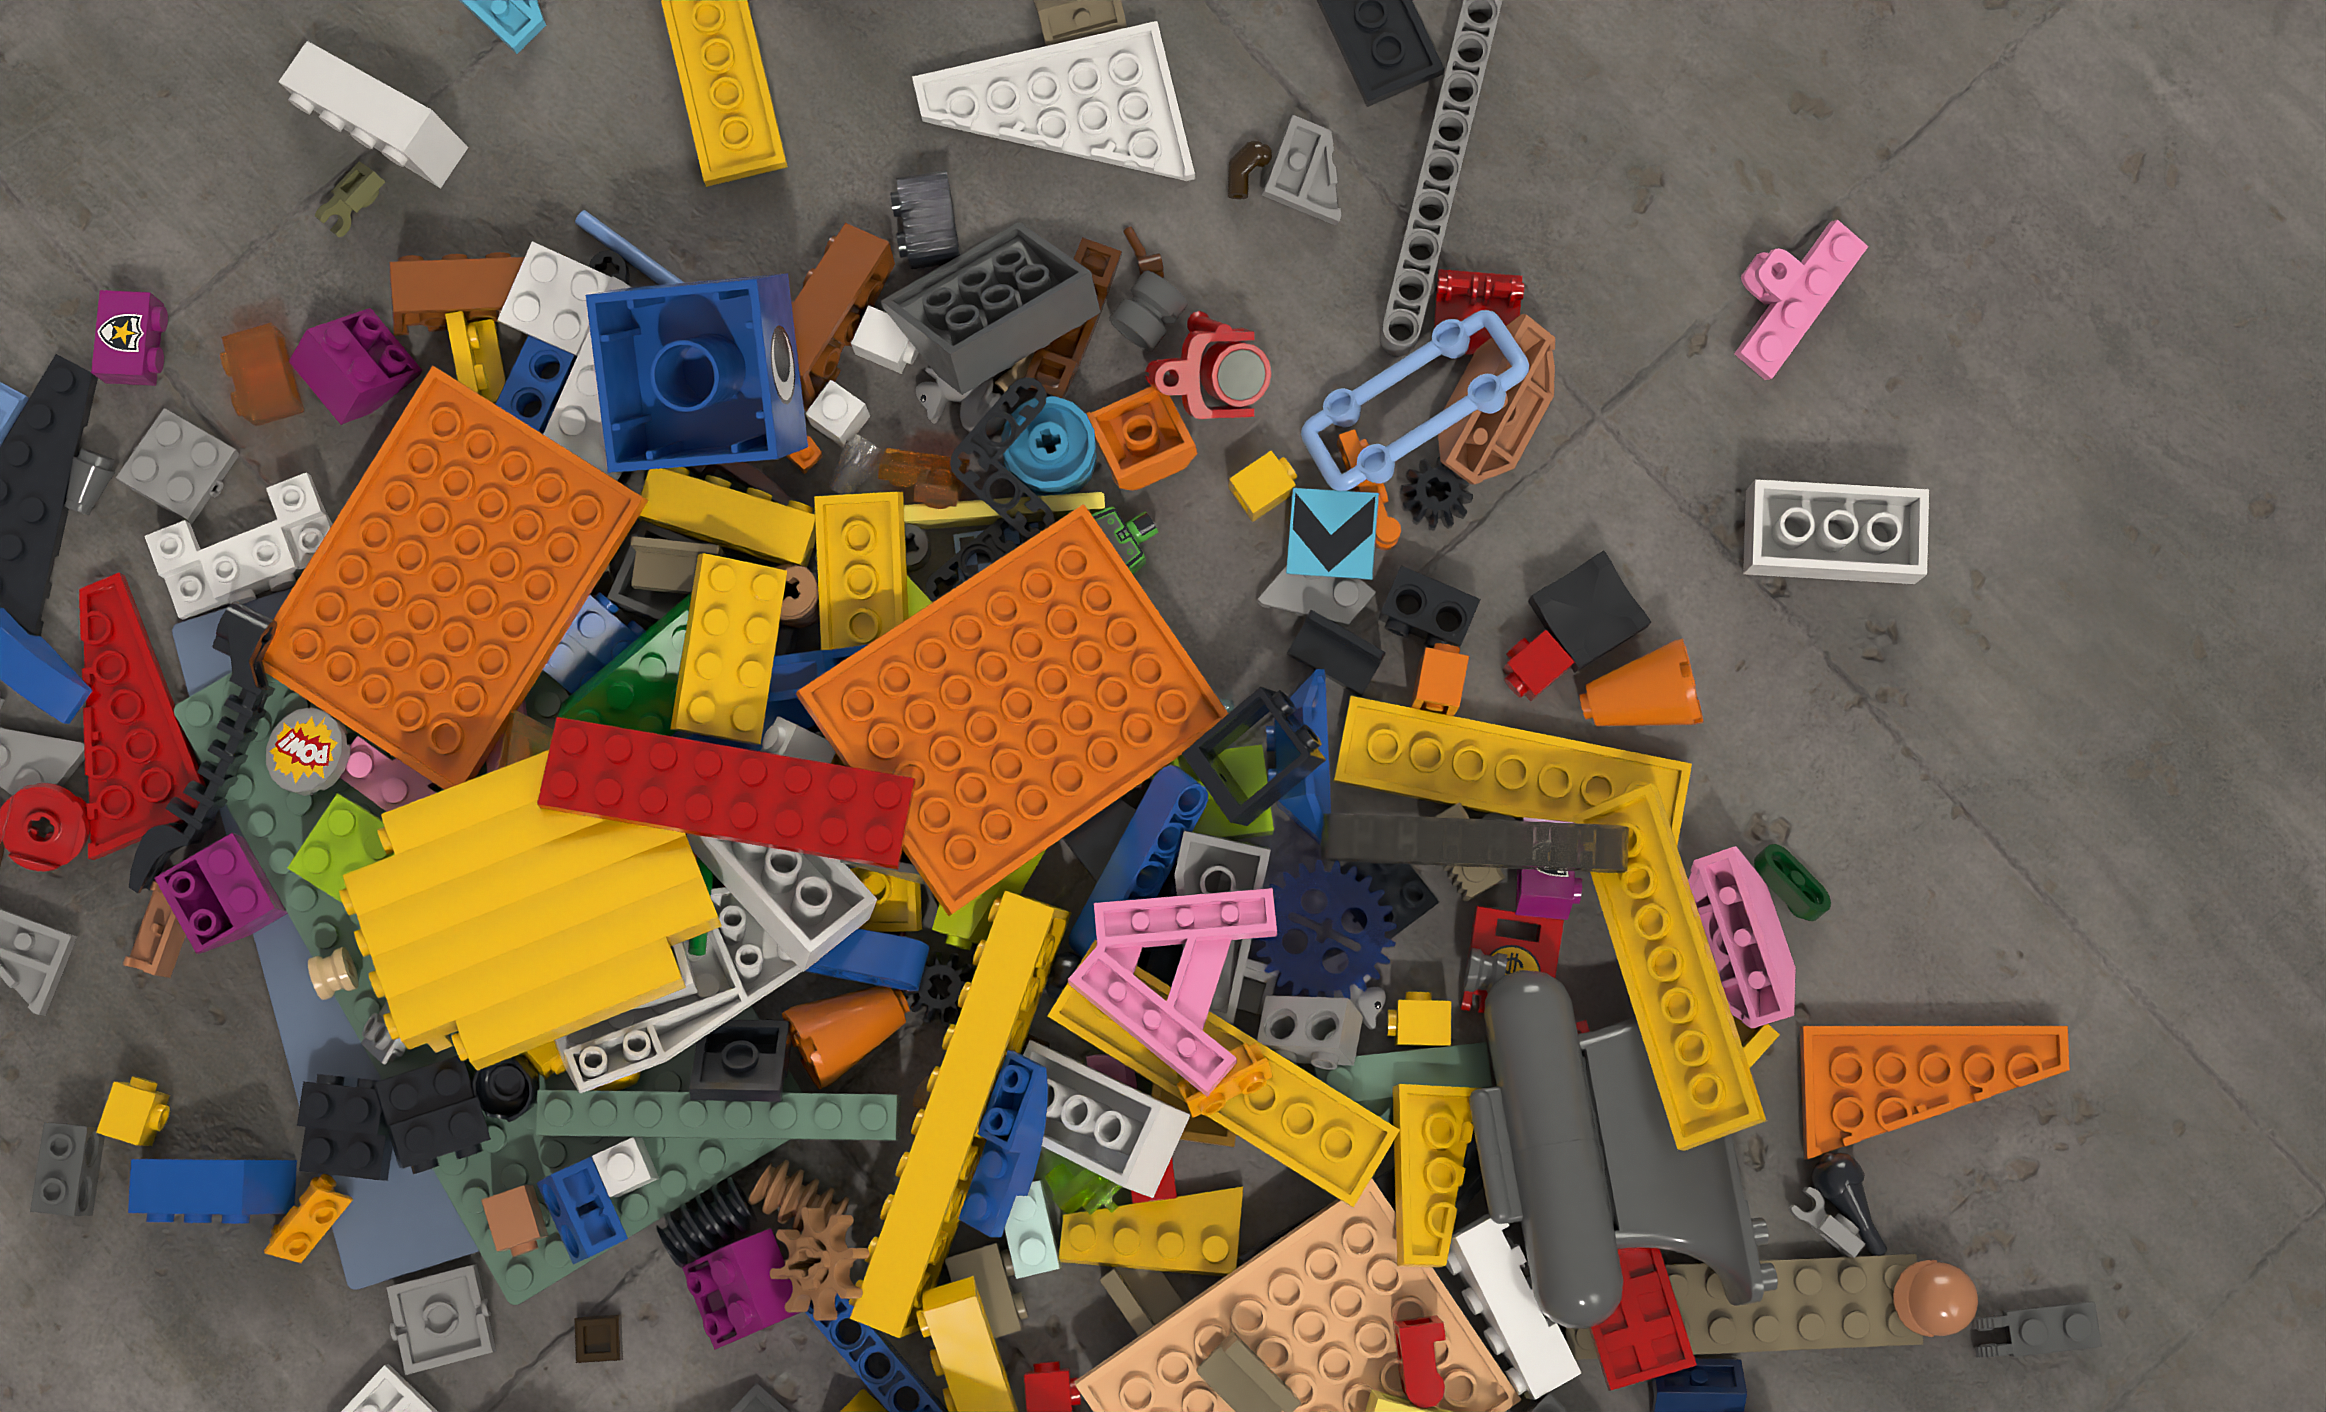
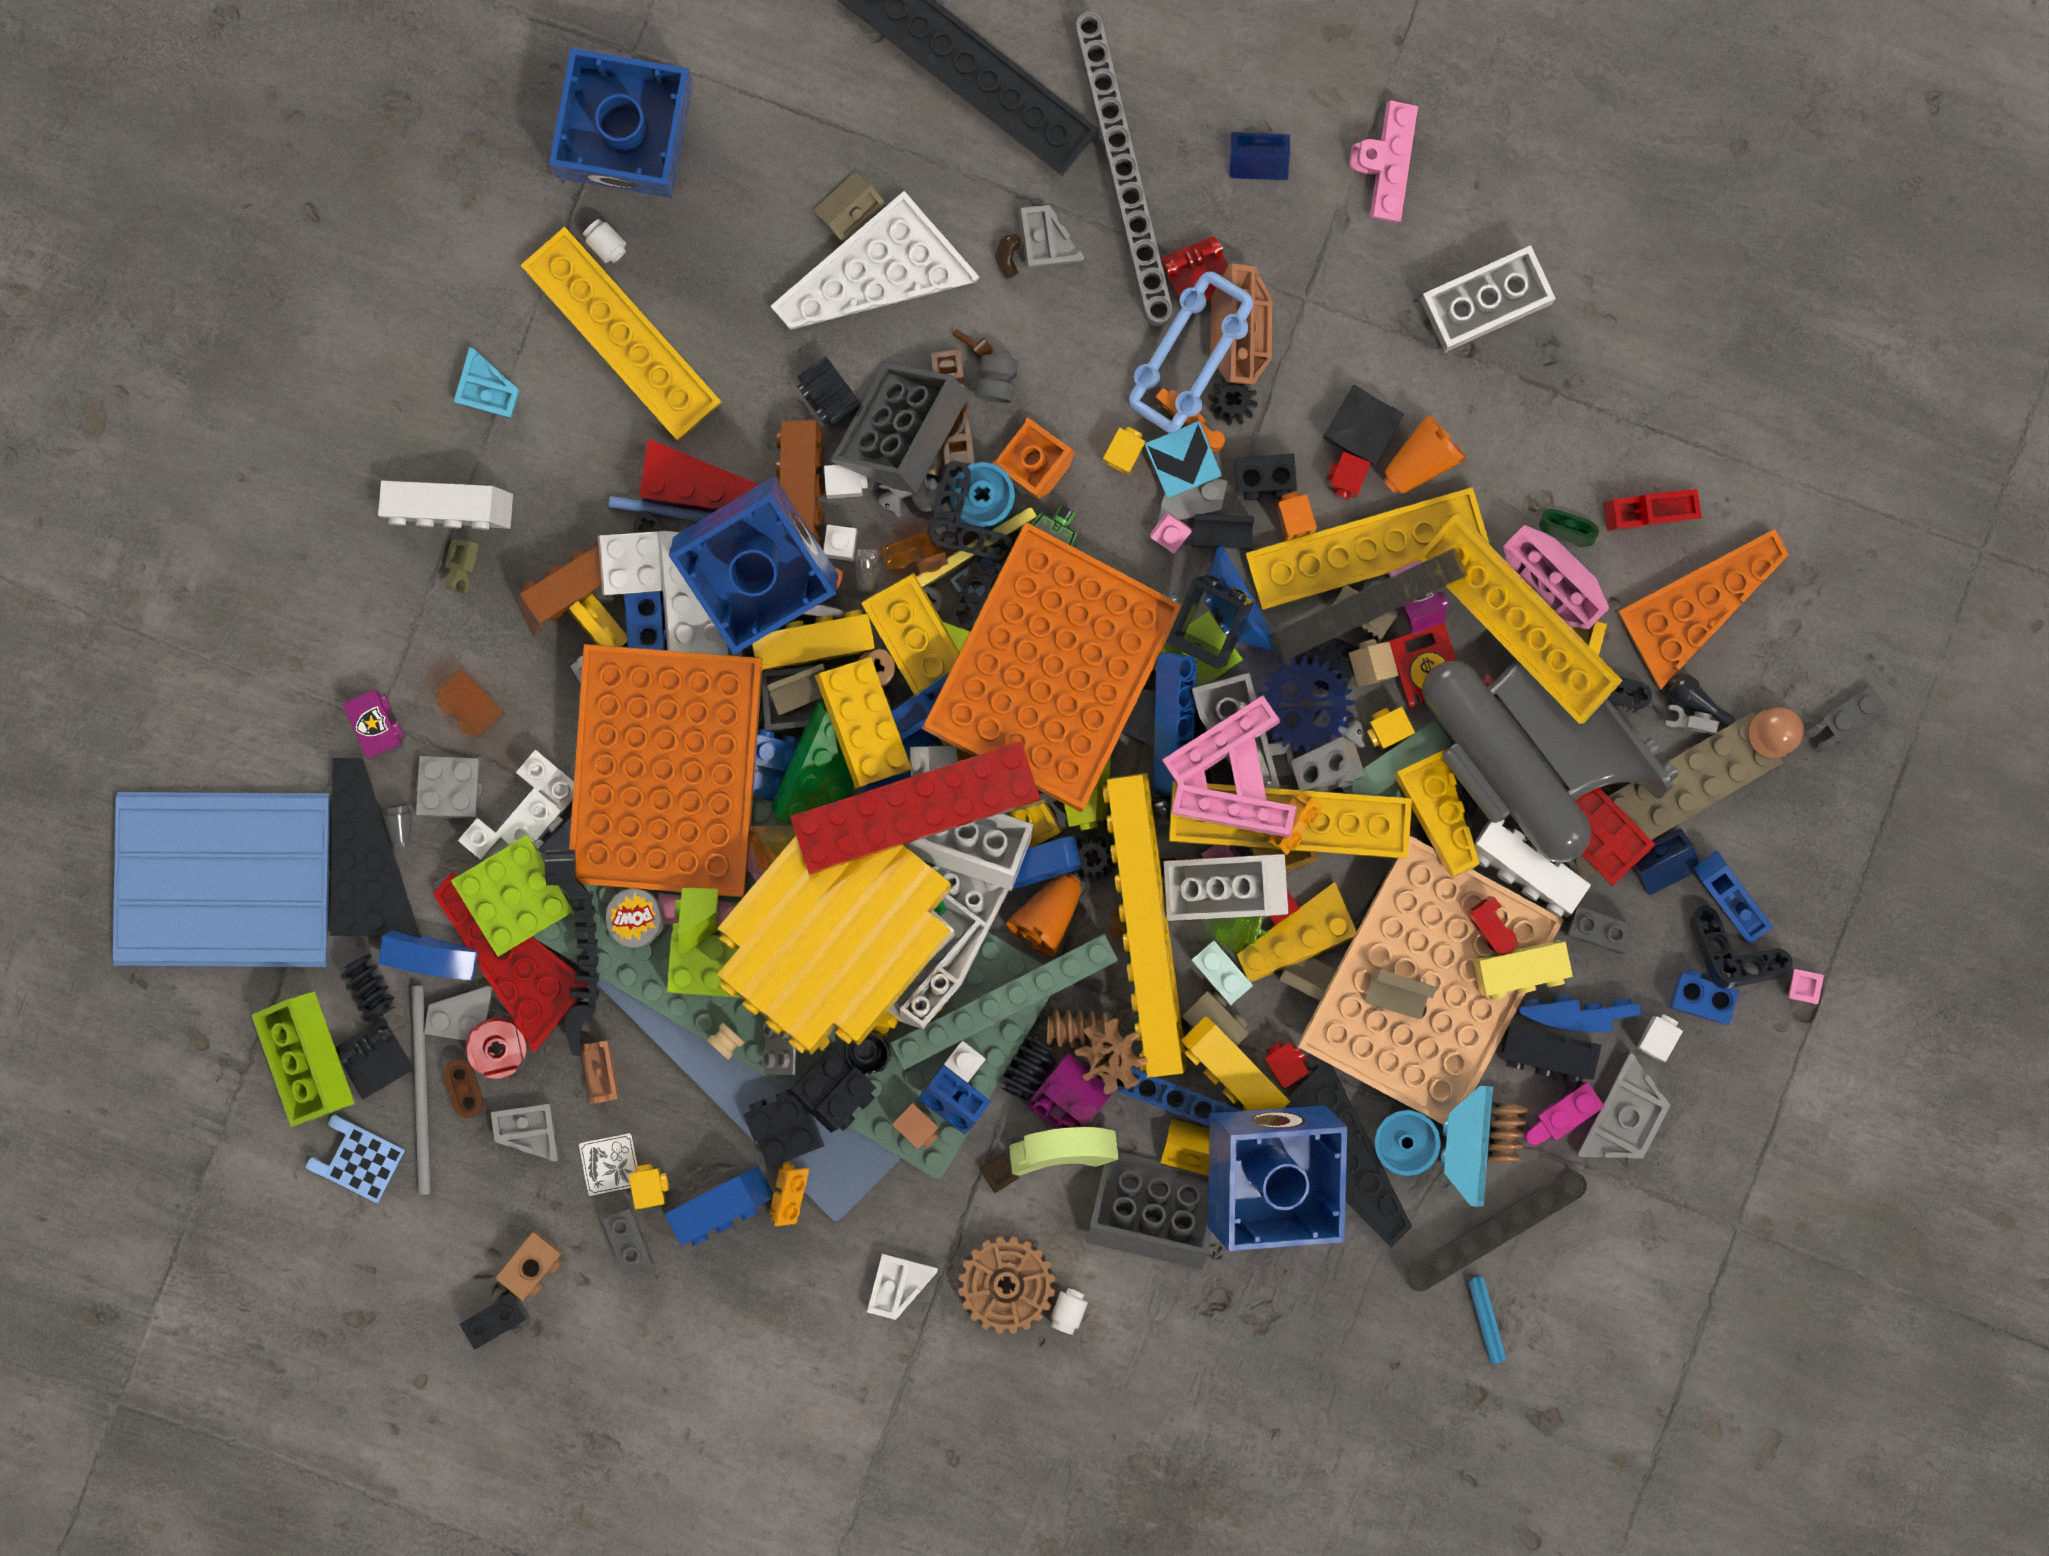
camera: 30 degrees left, 5 degrees up
magenta slope [154,833,288,954] -> none
magenta slope [289,308,423,425] -> none
light grey plate [386,1264,496,1375] -> none
black plate [689,1019,792,1102] -> none
blue slope [958,1050,1048,1237] -> none
piece [1145,311,1271,419] -> none
dark grey wheel [1463,948,1507,993] -> none
none -> lime plate [451,834,573,957]
none -> white sticker [579,1133,637,1196]
none -> red wedge [639,439,759,512]
none -> lime slope [673,888,719,953]
none -> yellowish green arch [1009,1127,1119,1175]
none -> bright pink plate [1149,511,1192,554]
none -> clear blue panel [1229,132,1290,180]
none -> tan brick [1349,639,1399,687]
none -> red slope [1603,489,1702,532]
none -> black beam [1607,676,1652,710]

